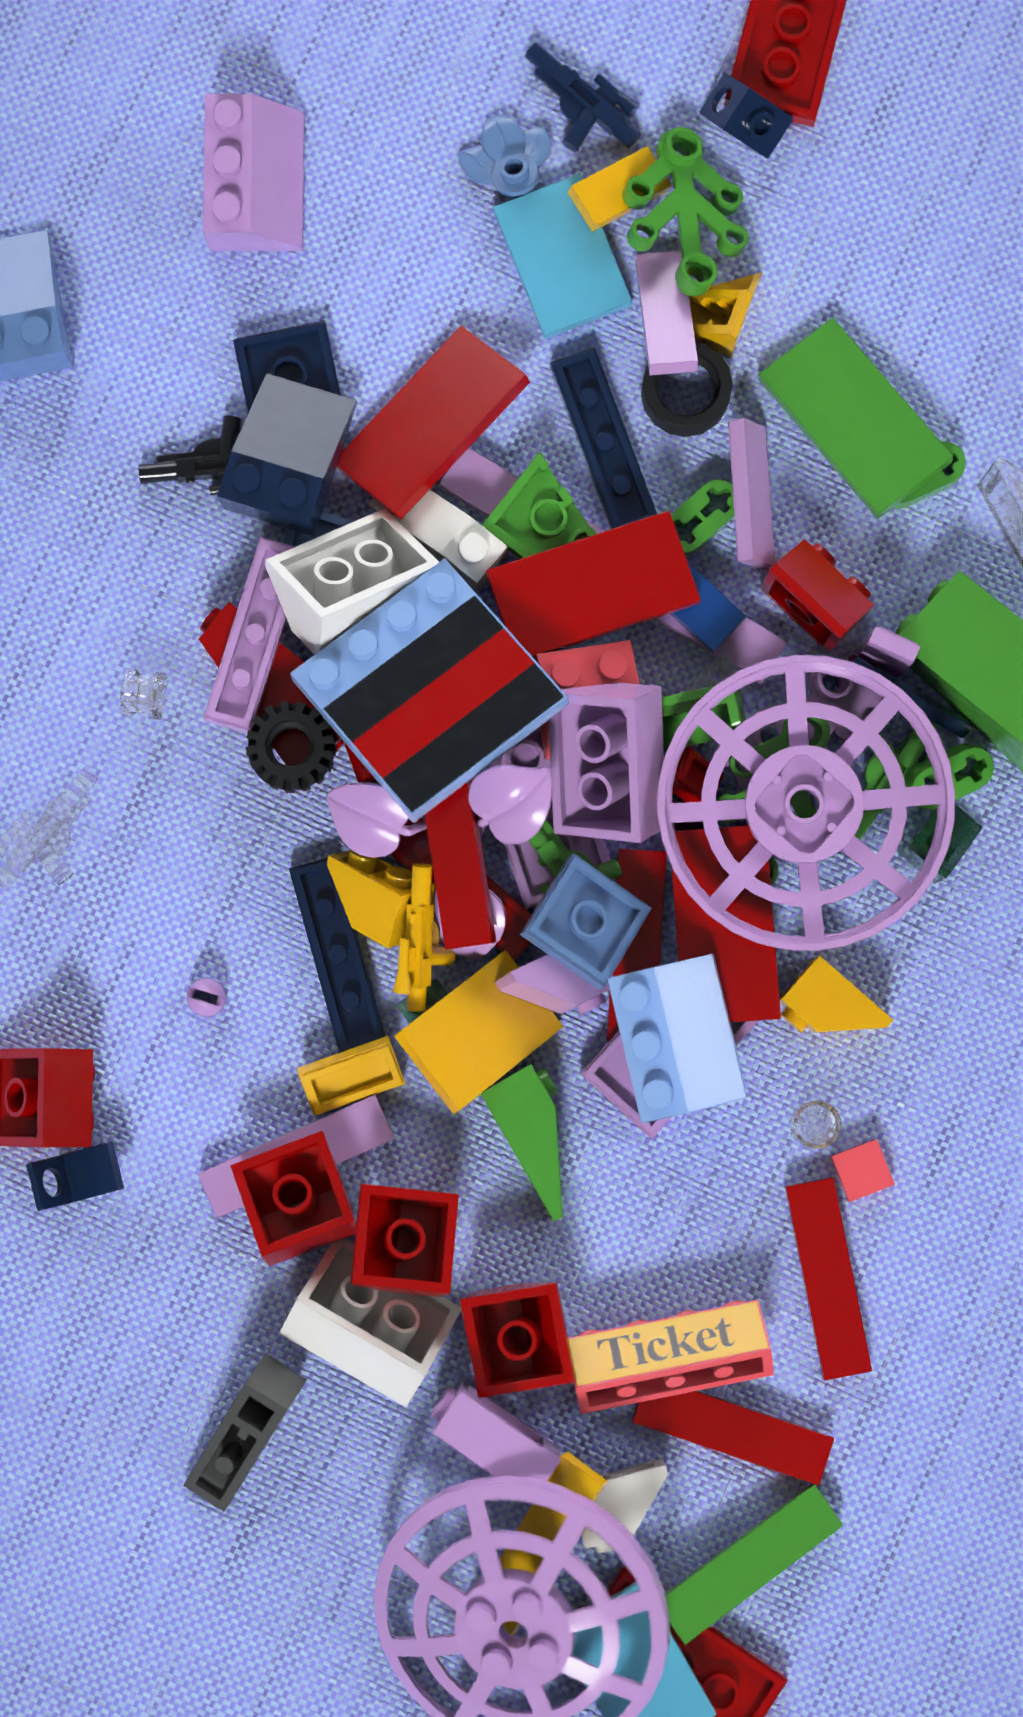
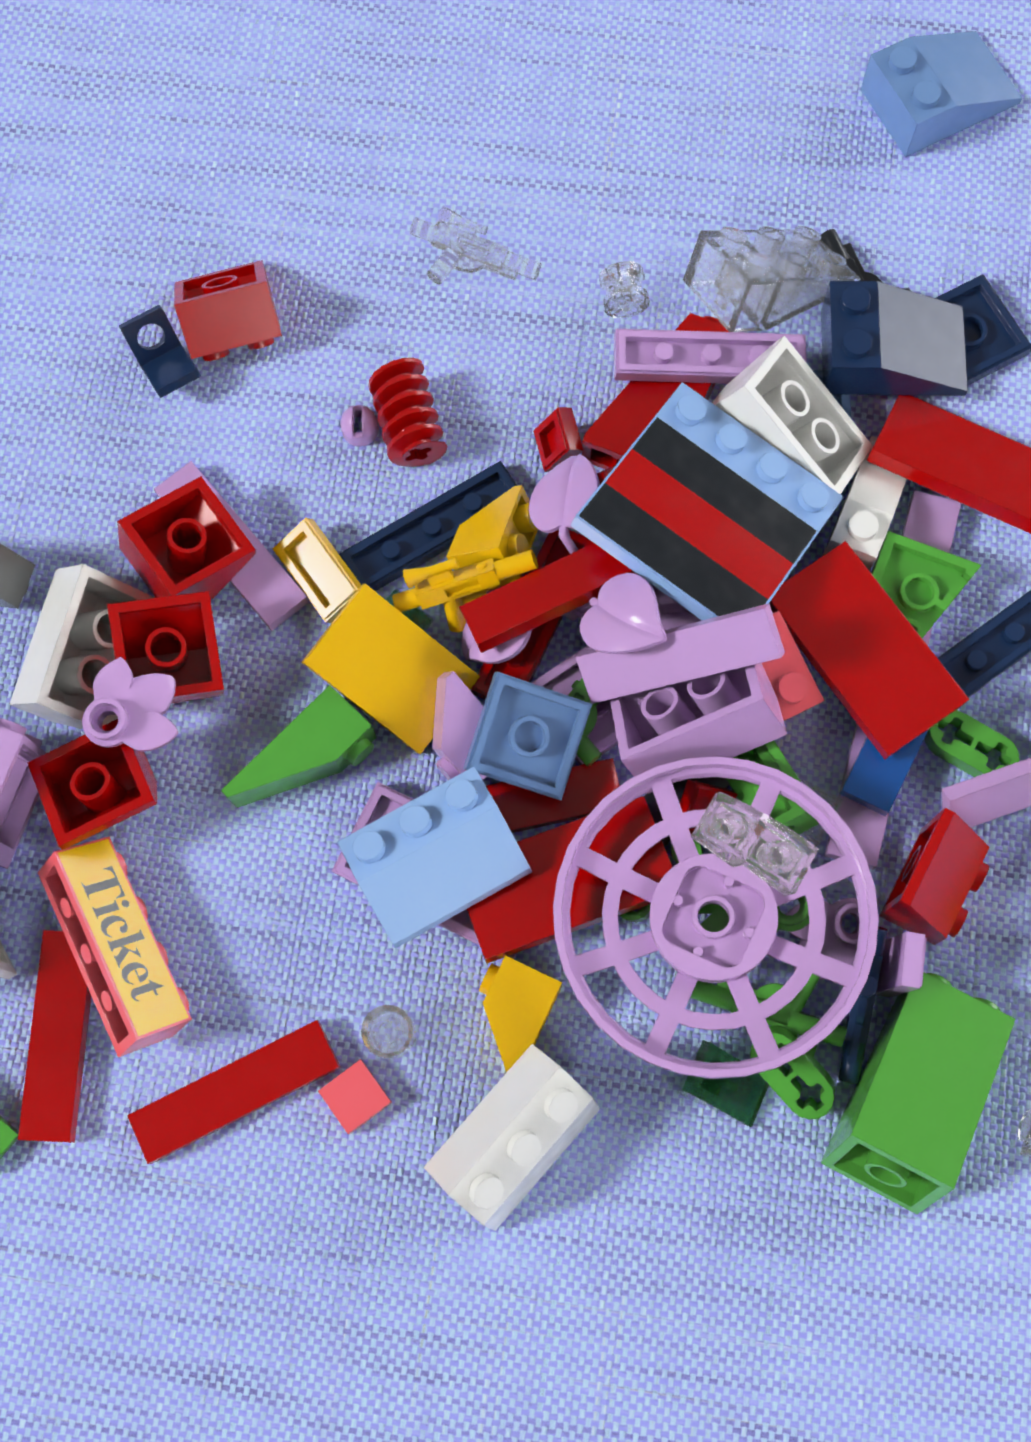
camera: 75 degrees right, 10 degrees down
black tyre [246,701,337,793] -> none
none -> lavender plate [82,657,178,752]
none -> red piece [368,357,448,467]
none -> white slope [424,1044,600,1231]
none -> red tile [534,407,583,472]
none -> lavender tile [575,603,785,704]
none -> clear slope [683,226,861,332]
none -> clear slope [691,792,819,896]

